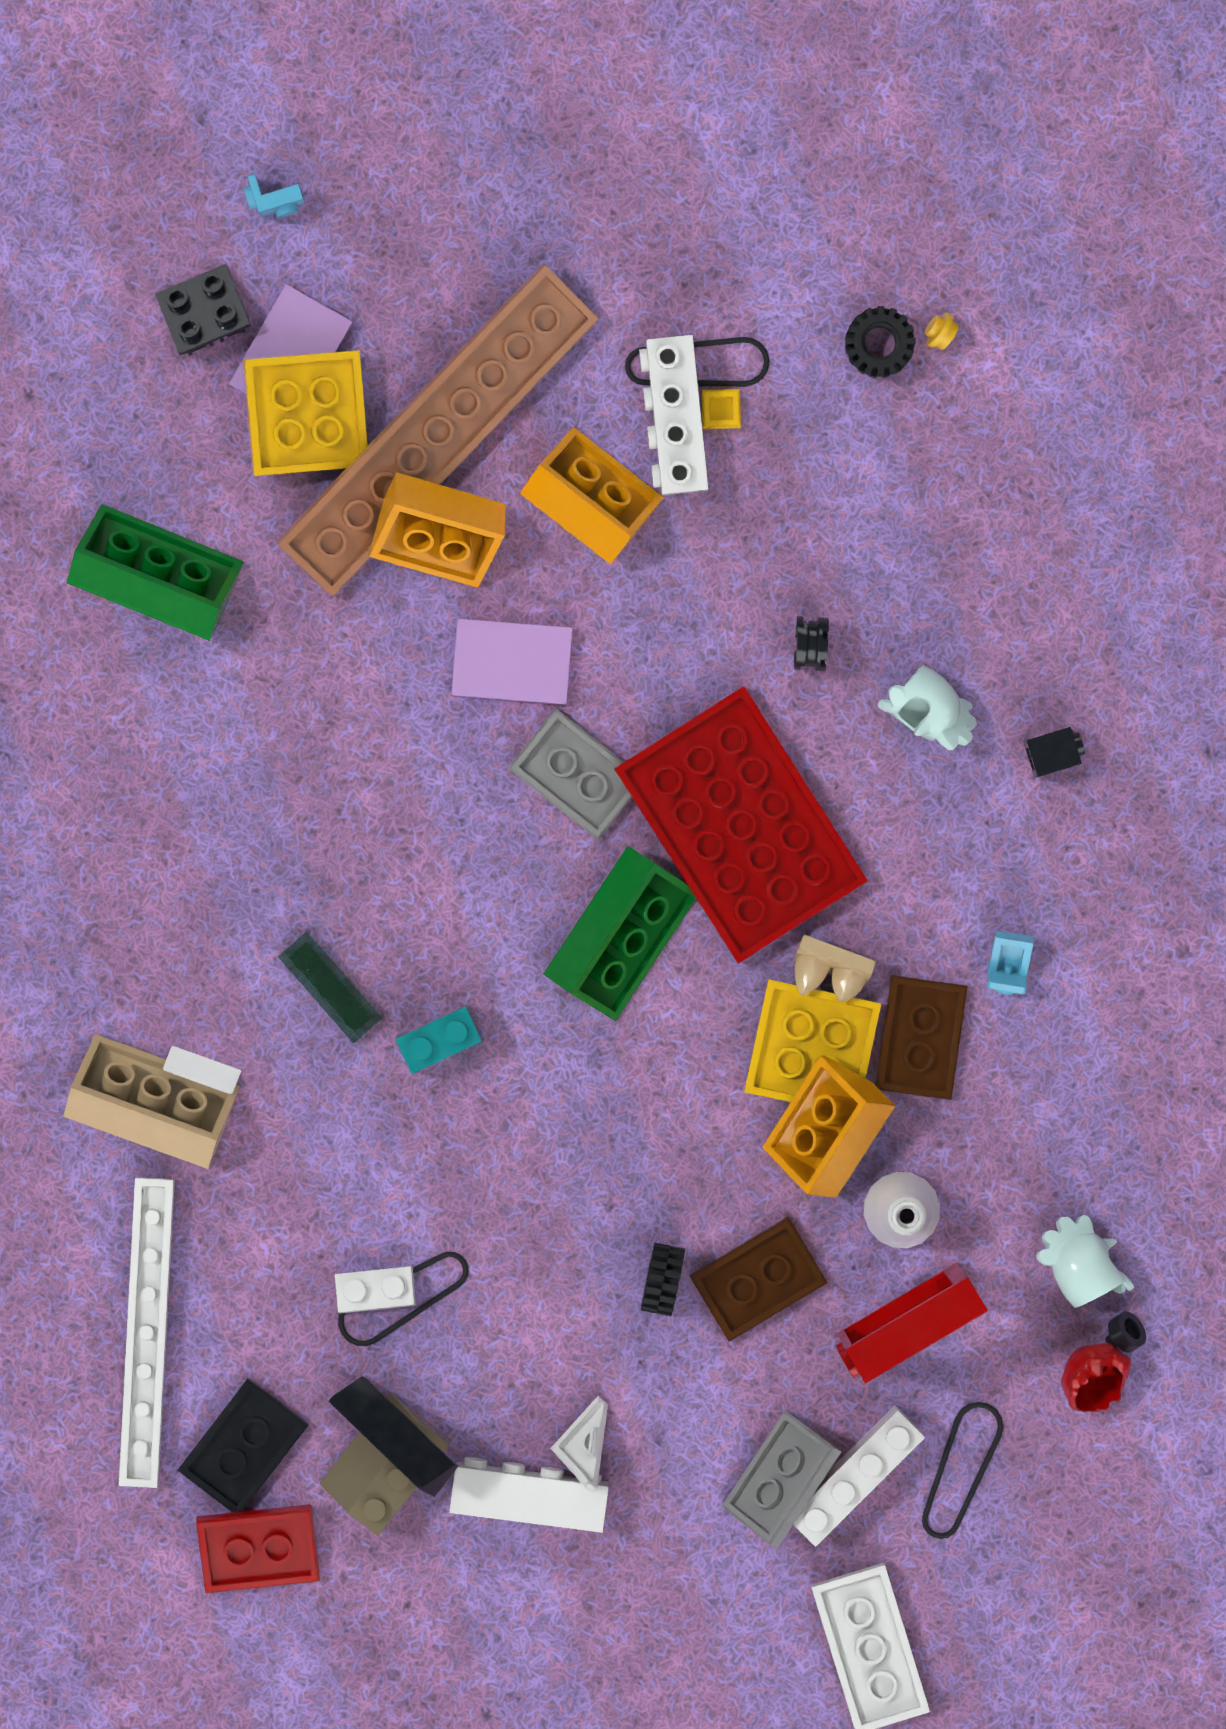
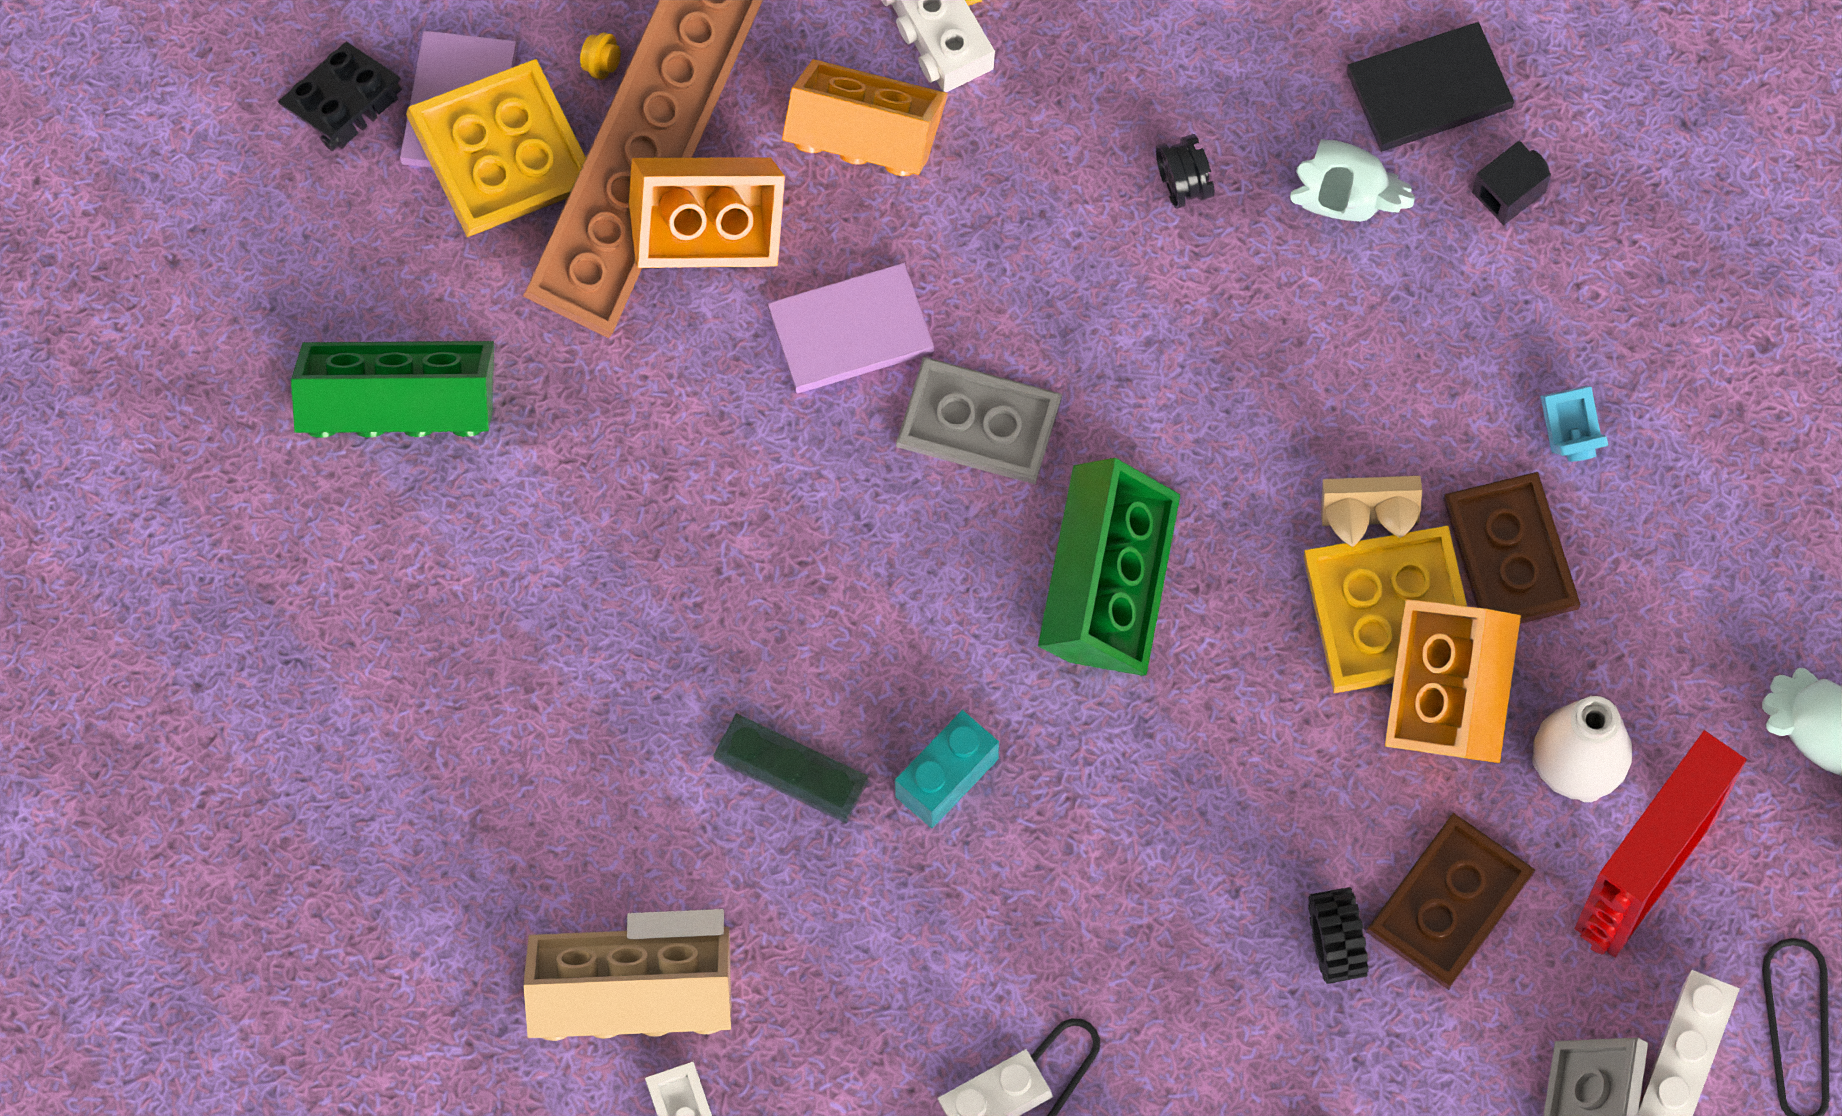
camera: 20 degrees left, 20 degrees down
red plate [614,686,868,964] -> none
none -> yellow plate [580,32,621,80]
none -> black tile [1346,21,1514,152]

